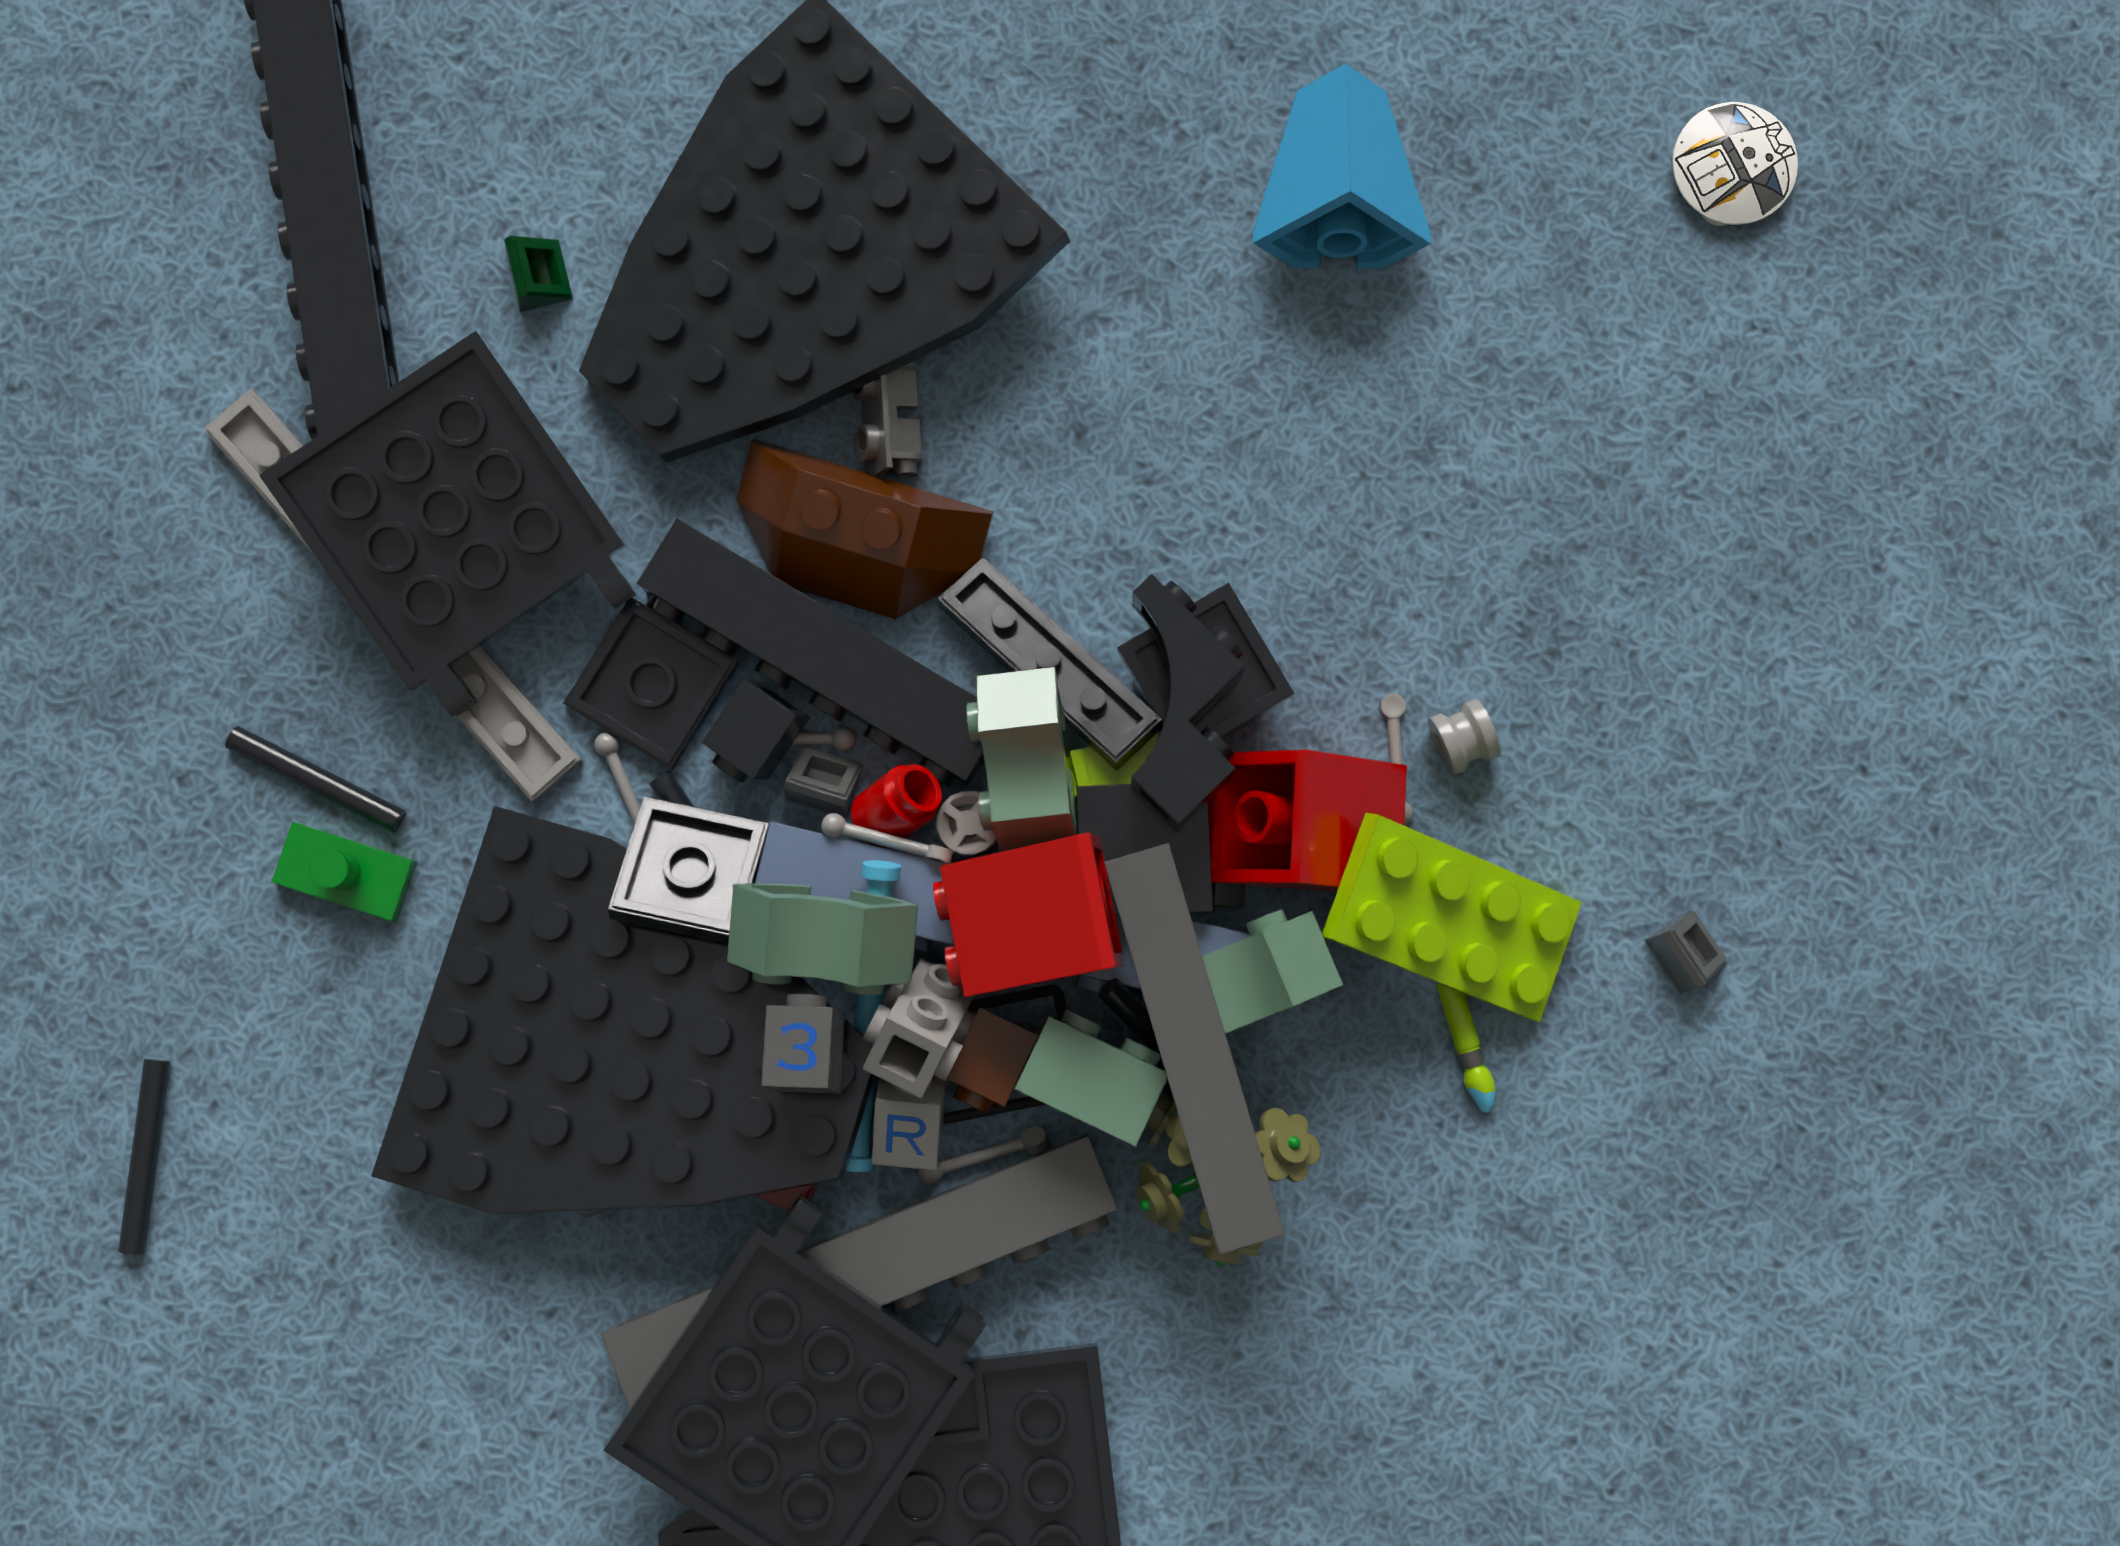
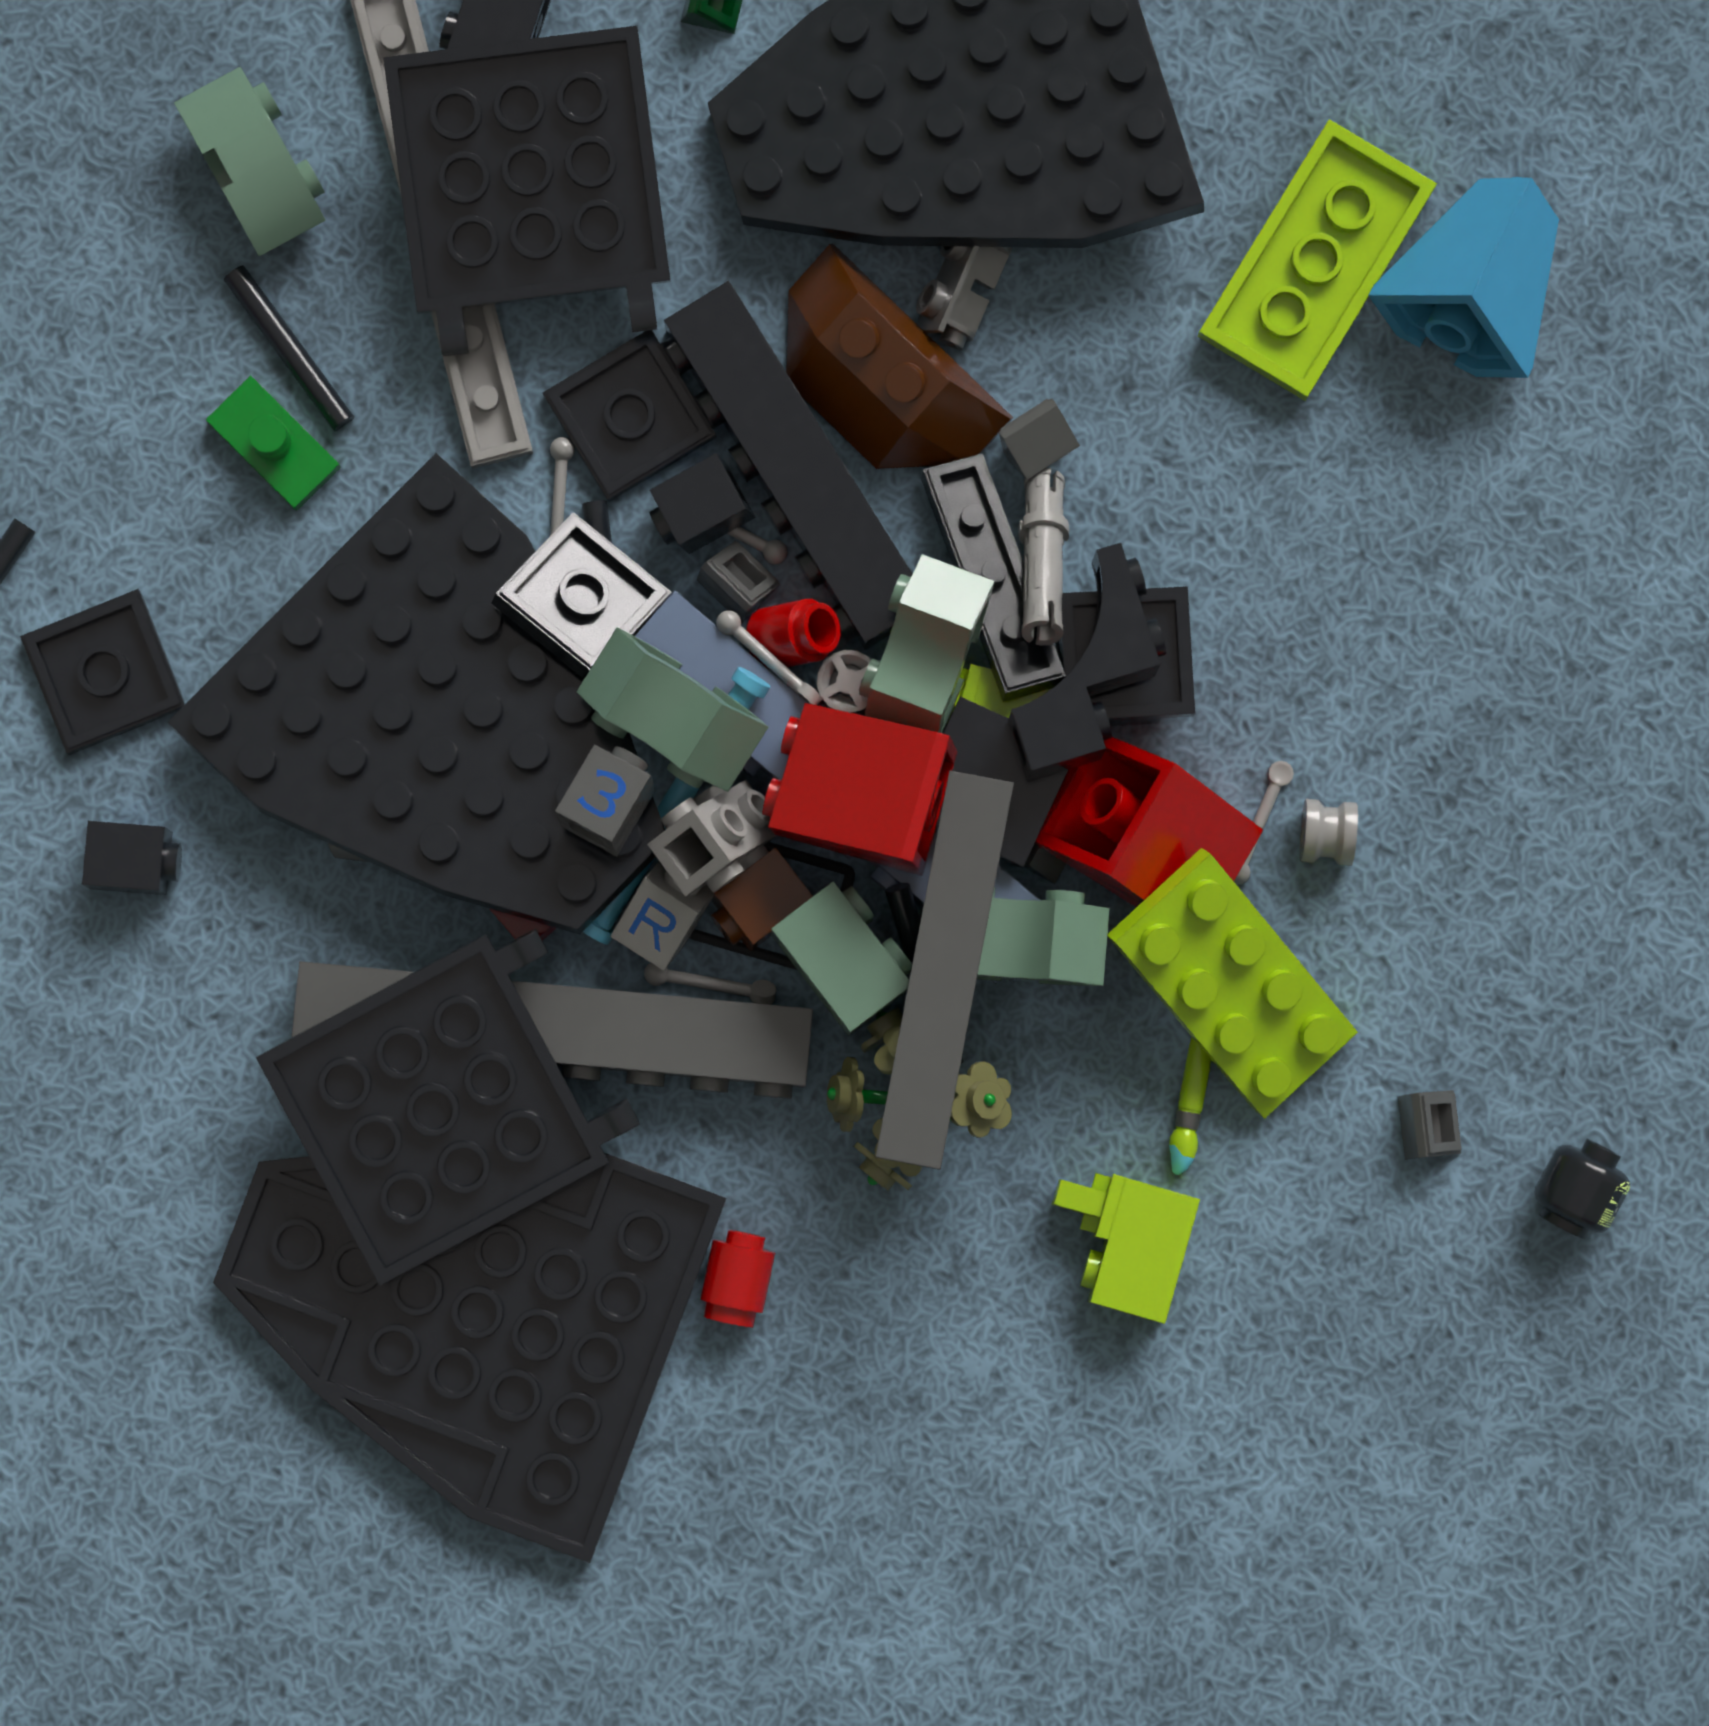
camera: 20 degrees right, 0 degrees up
none -> black tile [20,589,186,755]
none -> black brick [82,821,182,895]
none -> sand green brick [174,67,326,256]
none -> red brick [700,1230,776,1328]
none -> dark grey slope [999,398,1080,480]
none -> light grey pin [1018,468,1069,646]
none -> lime hinge [1052,1173,1200,1324]
none -> lime plate [1197,119,1437,401]
none -> black head [1534,1139,1630,1239]

